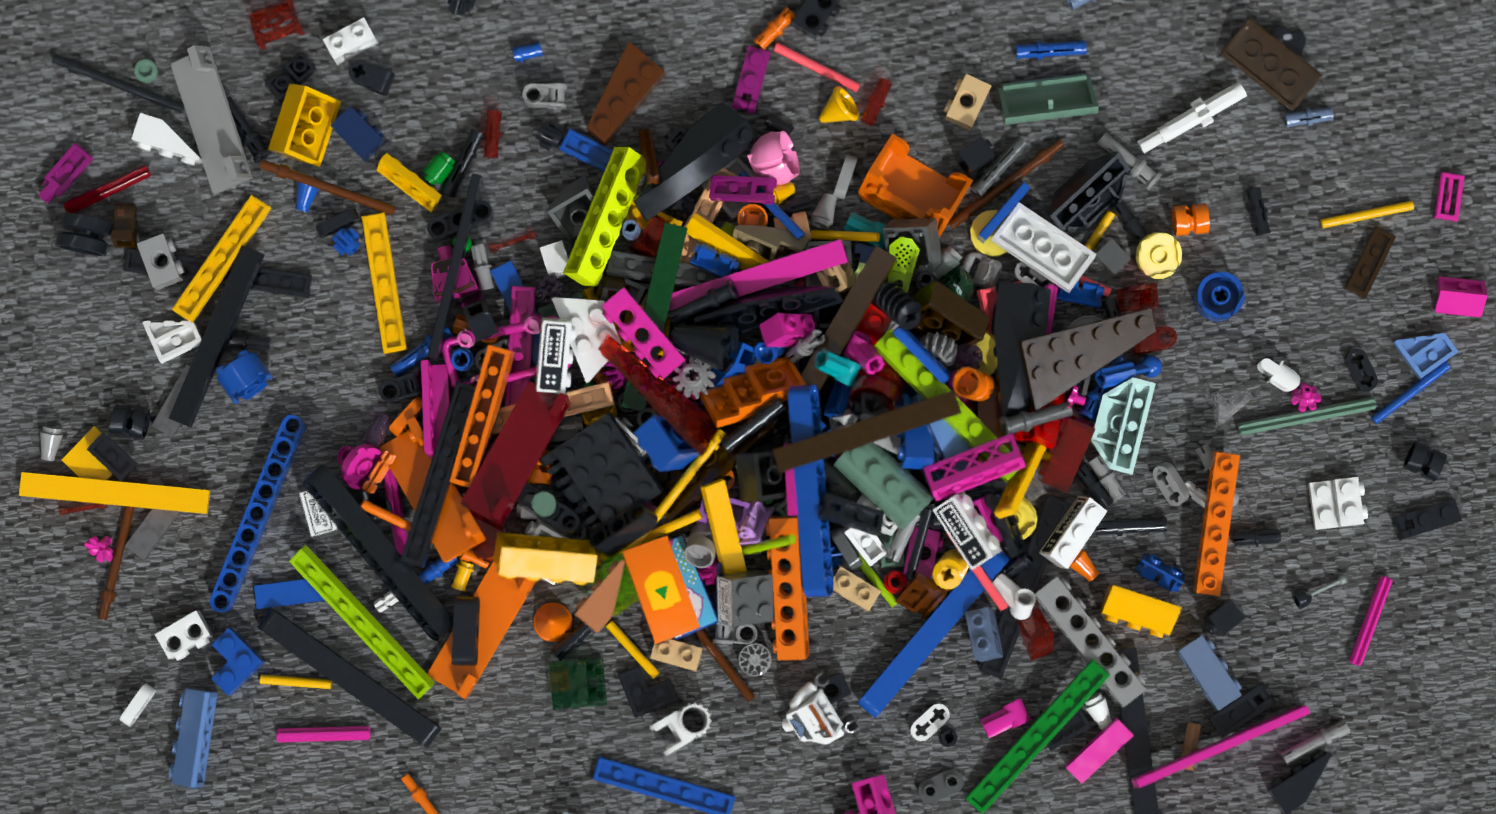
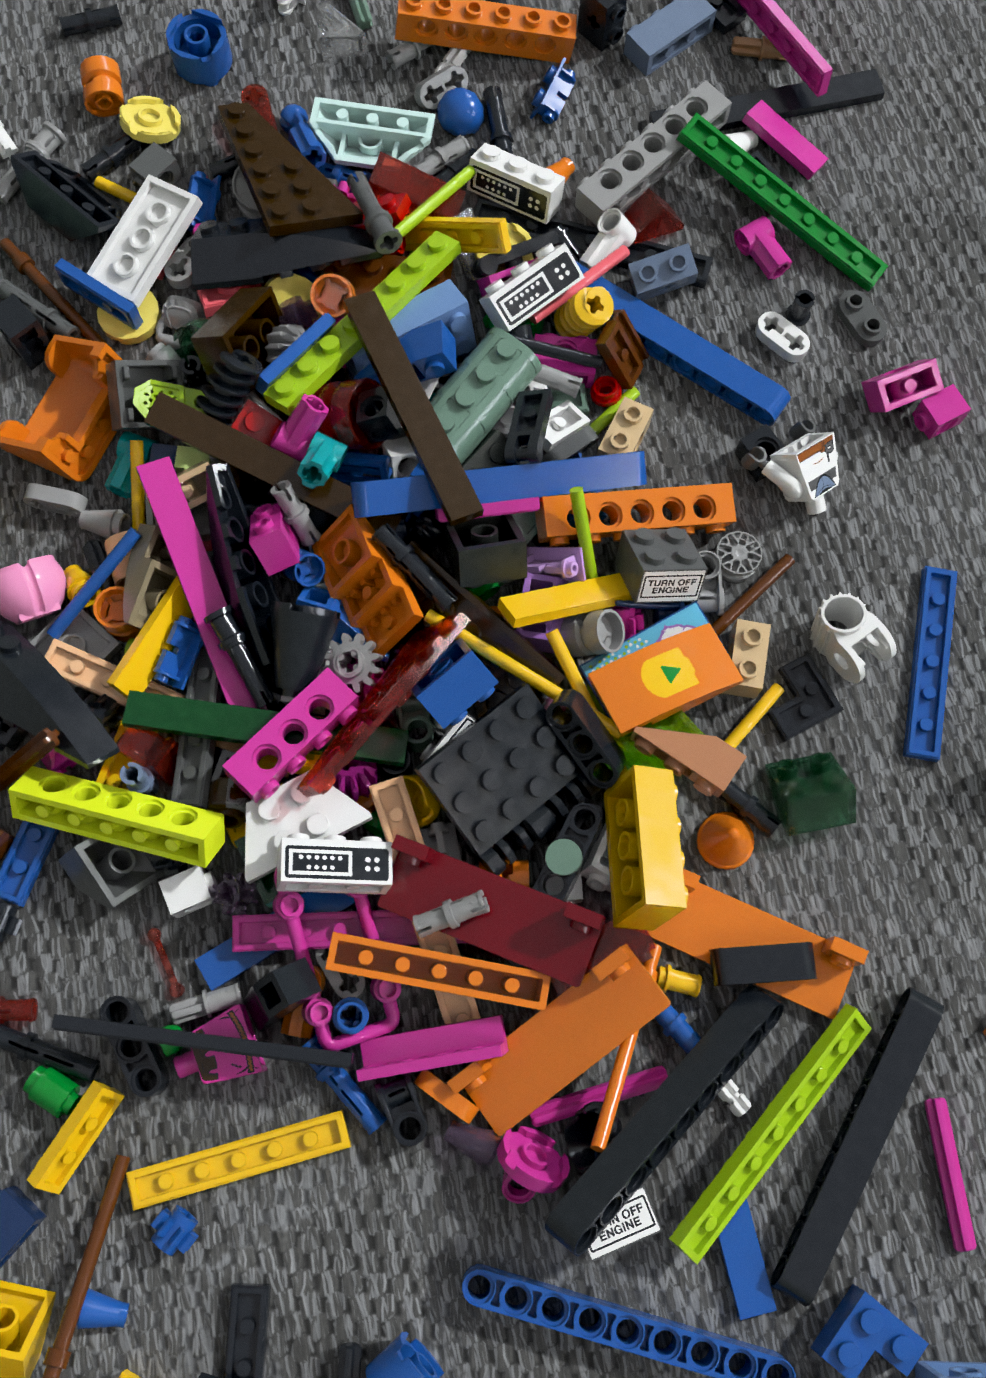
camera: 100 degrees left, 10 degrees down
yellow bar [260,674,332,689] -> none
black beam [315,208,360,238] -> none
orange axle [362,450,396,494] -> none
black tile [400,382,476,568] -> none
magenta plate [709,175,777,205] -> none
dark pink fence [923,433,1026,501] -> none
yellow slope [1099,585,1182,638] -> none
clear red slope [1117,283,1159,313] -> none
none -> lime bar [394,165,476,238]
none -> light grey pin [413,890,490,938]
none -> blue hair [437,88,484,137]

